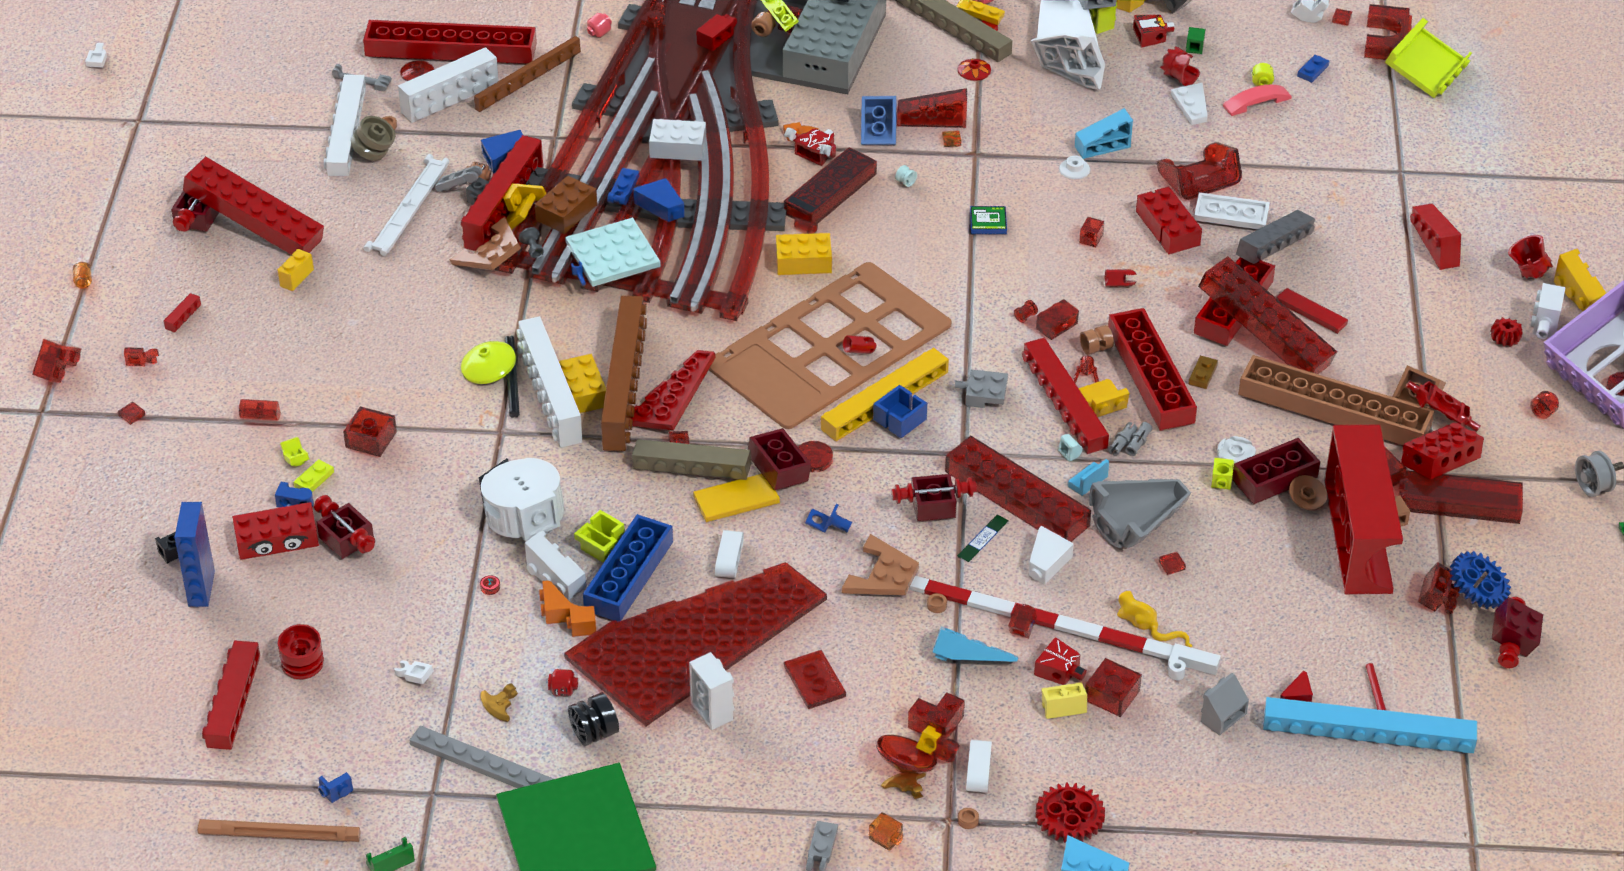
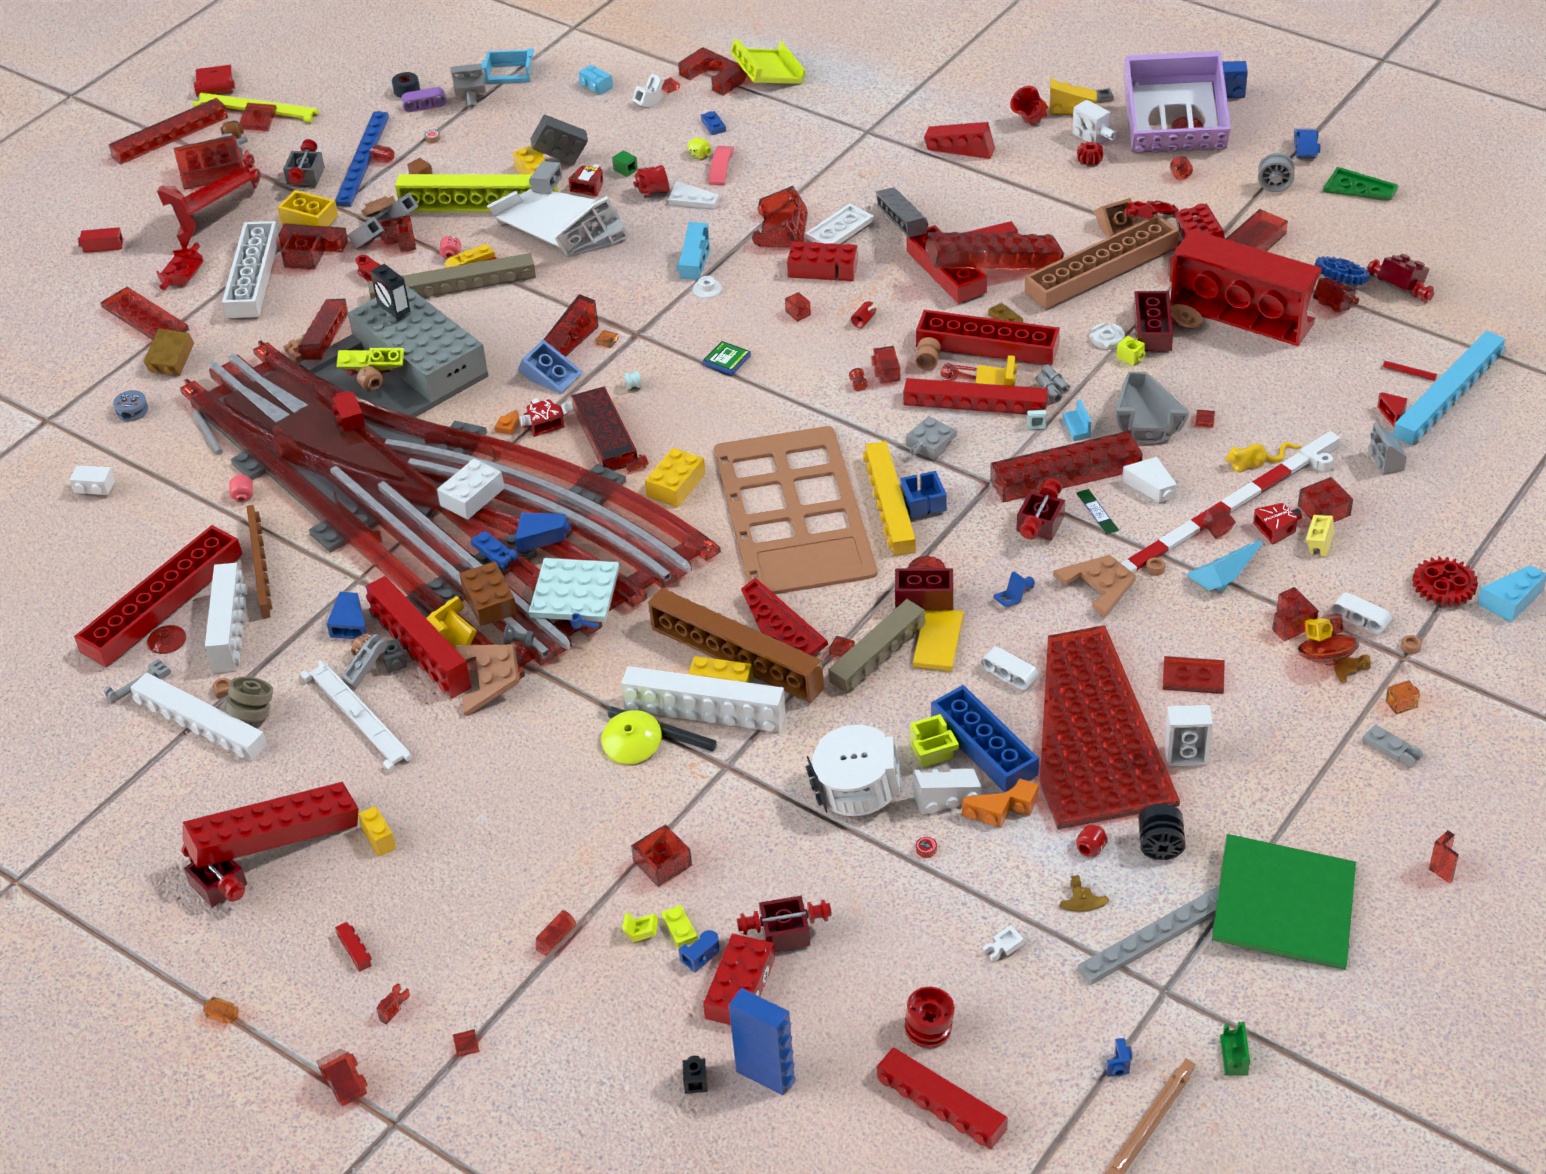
camera: 55 degrees left, 0 degrees up
red piece [843,335,877,354] -> none
red dish [958,58,991,81] -> none

